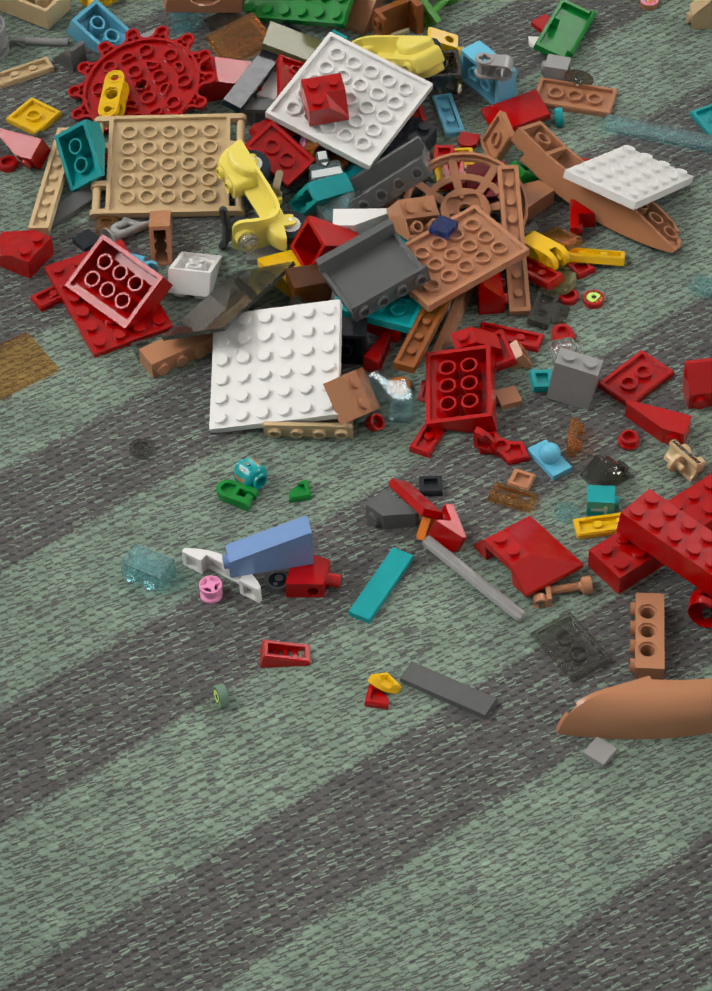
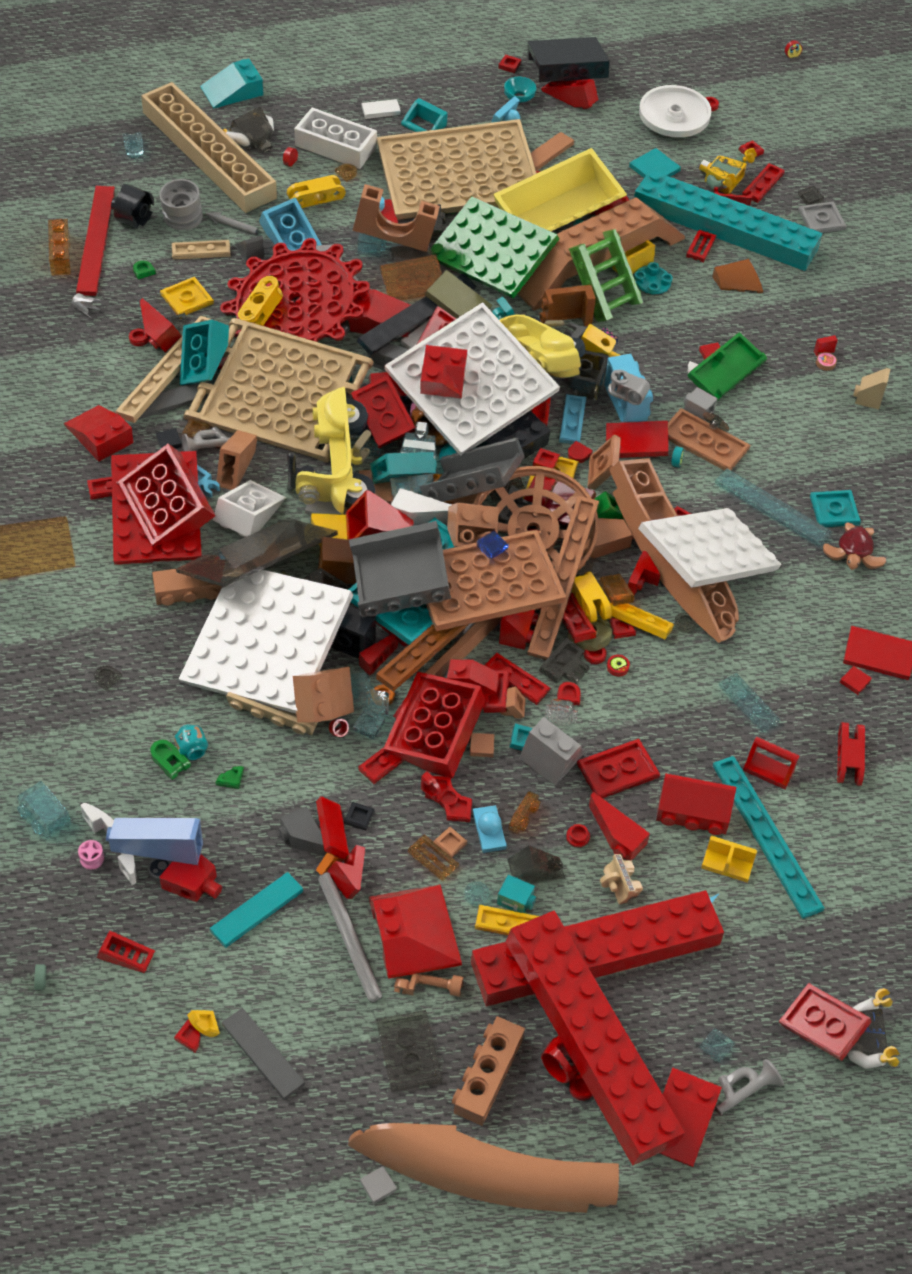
camera: 15 degrees right, 5 degrees up
none -> clear smoke tile [674,612,697,633]

